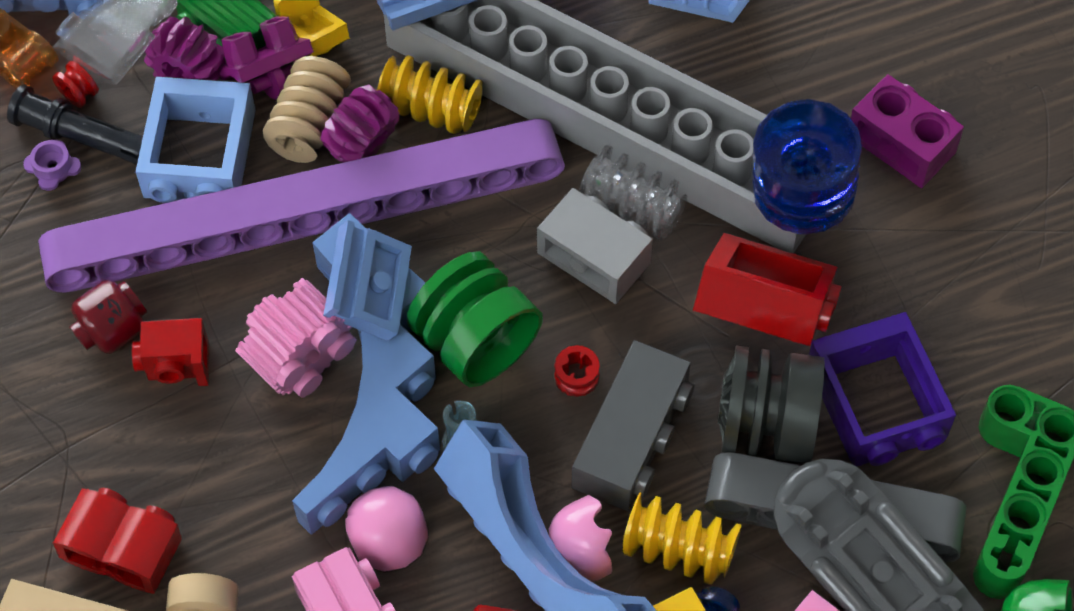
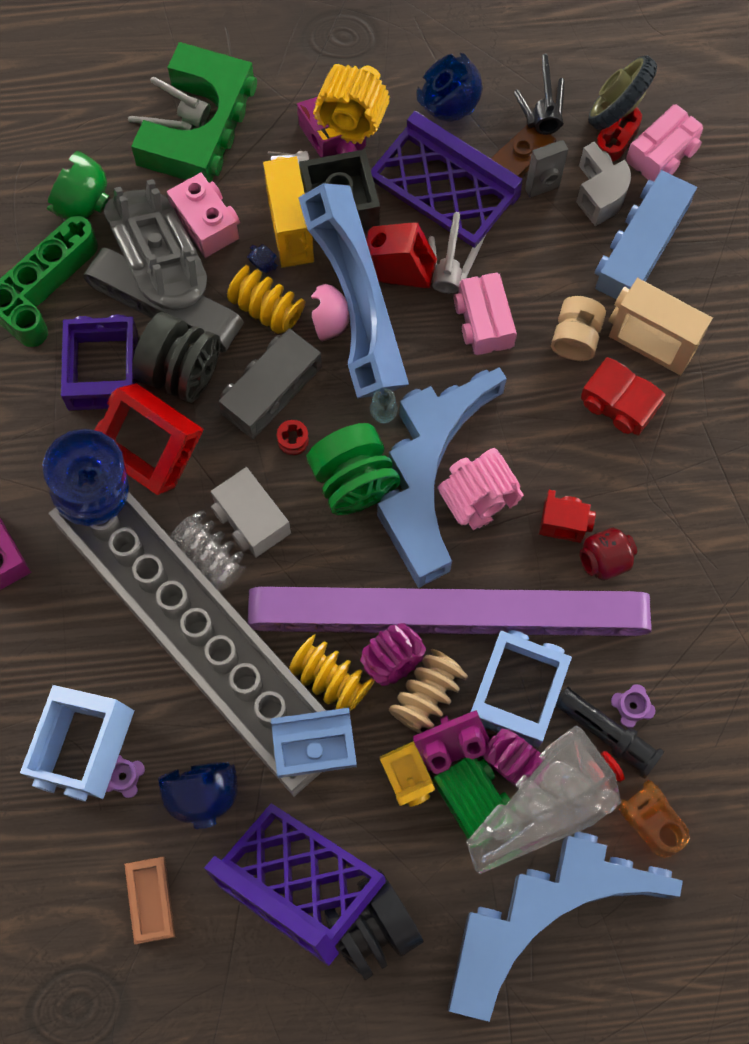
camera: 165 degrees left, 10 degrees up
medium blue plate [323,220,412,341] -> none
bright pink hair [345,486,428,572] -> none

